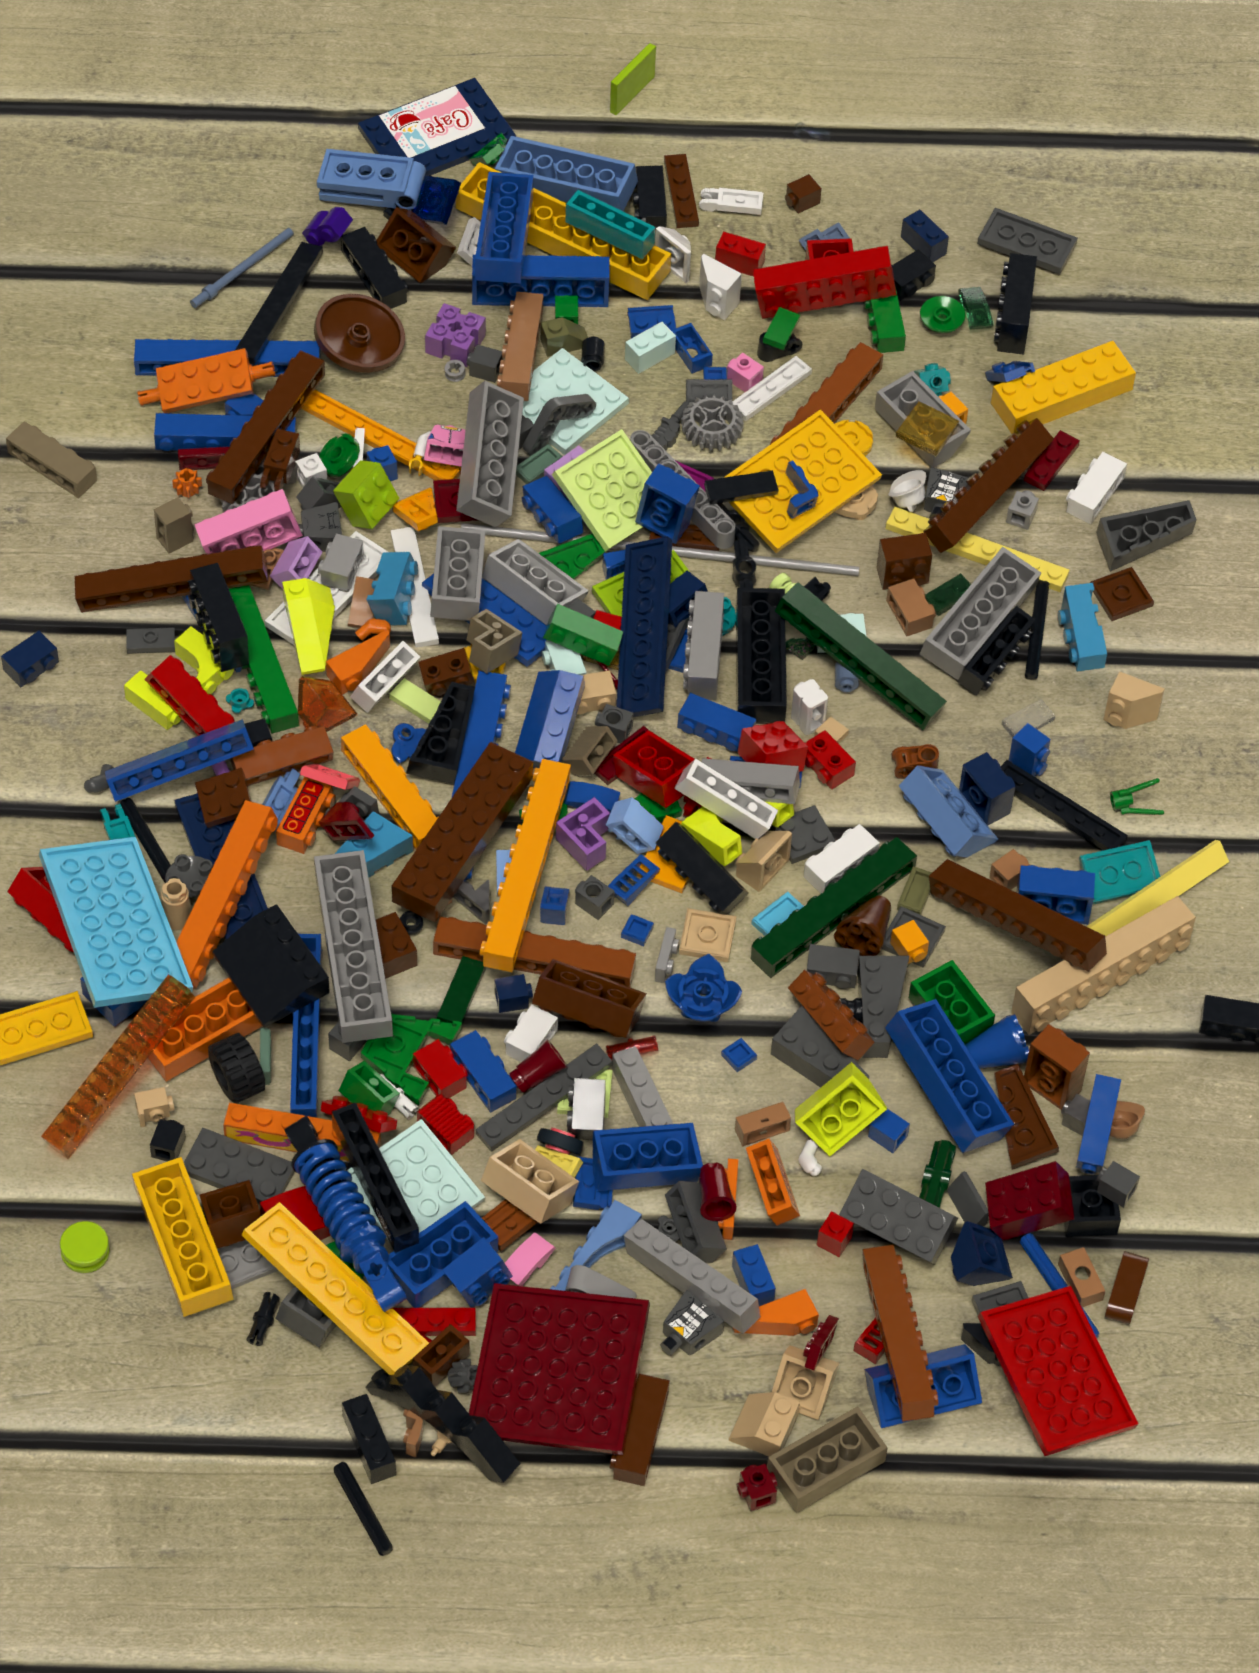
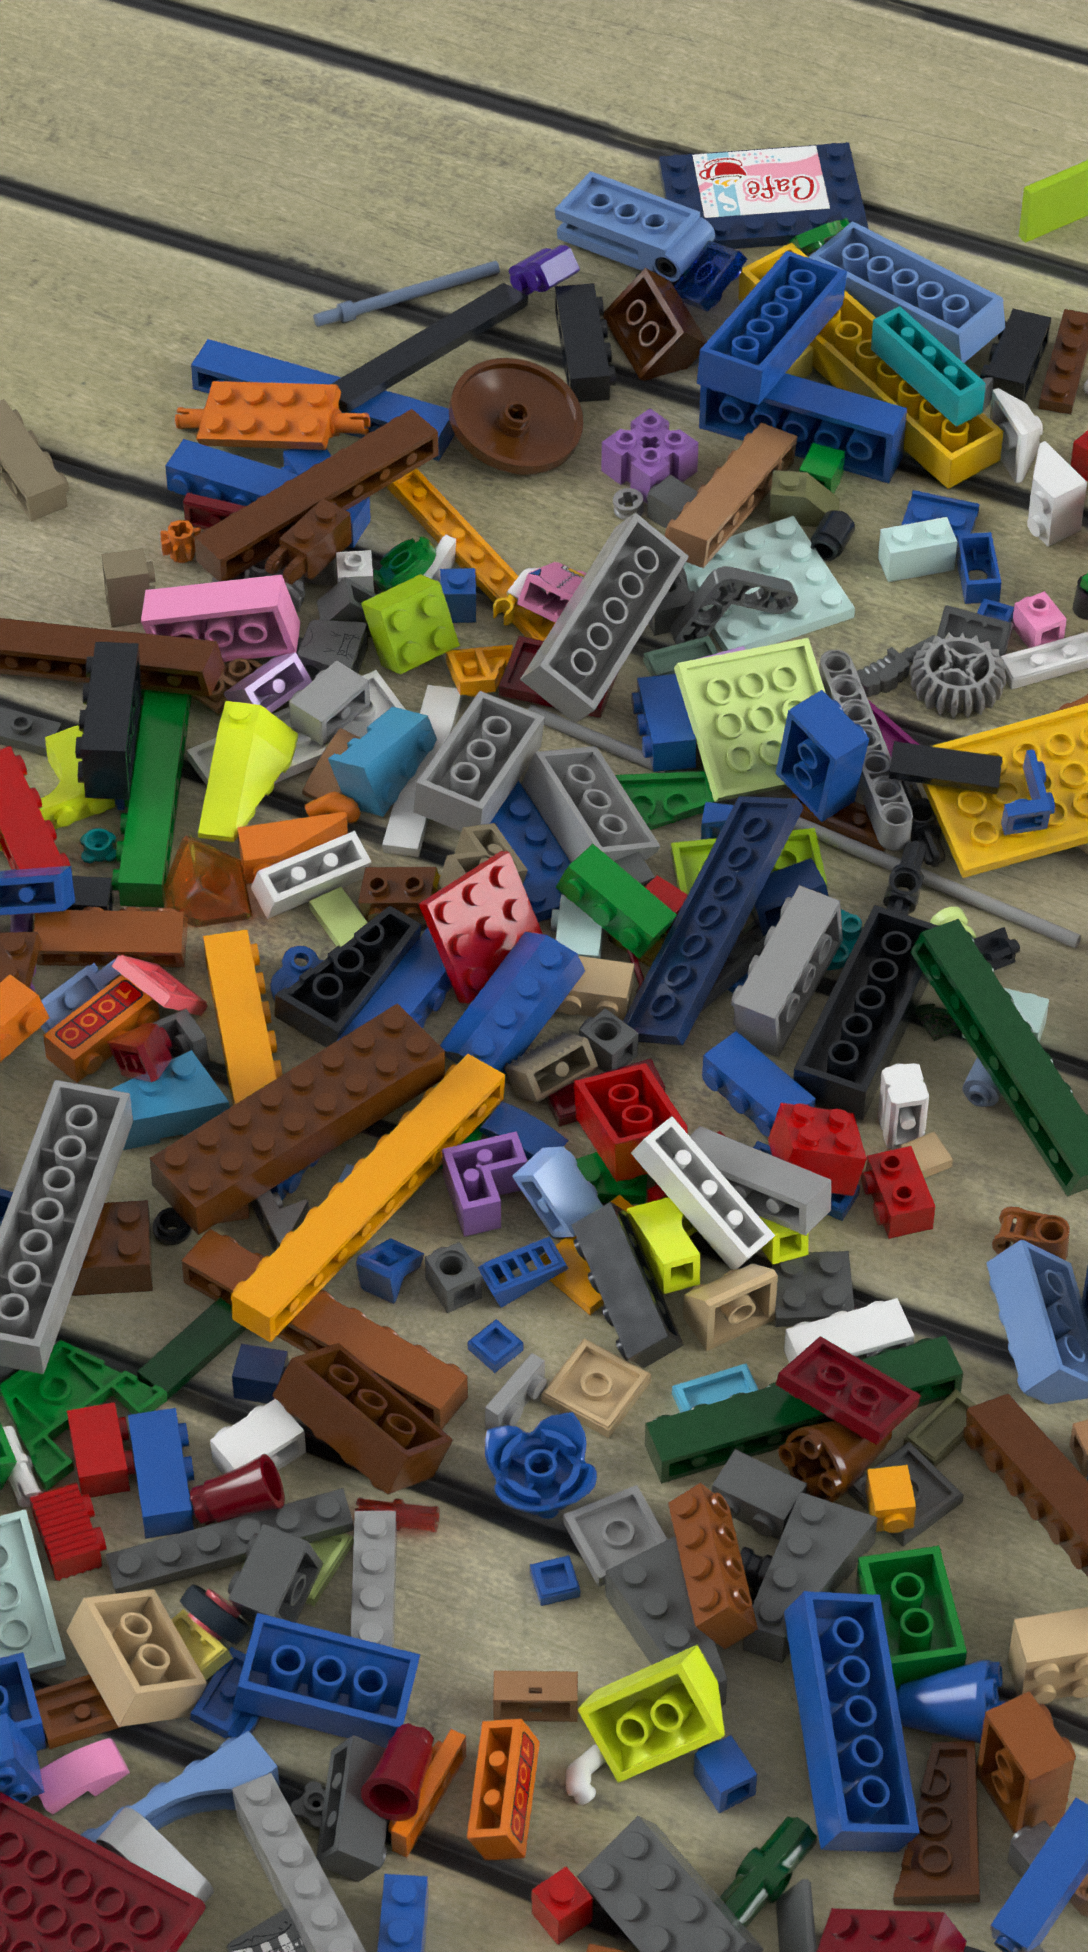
camera: 25 degrees right, 5 degrees down
none -> red plate [419,851,543,1004]
none -> light grey plate [563,1485,668,1587]
none -> dark red plate [775,1336,921,1445]

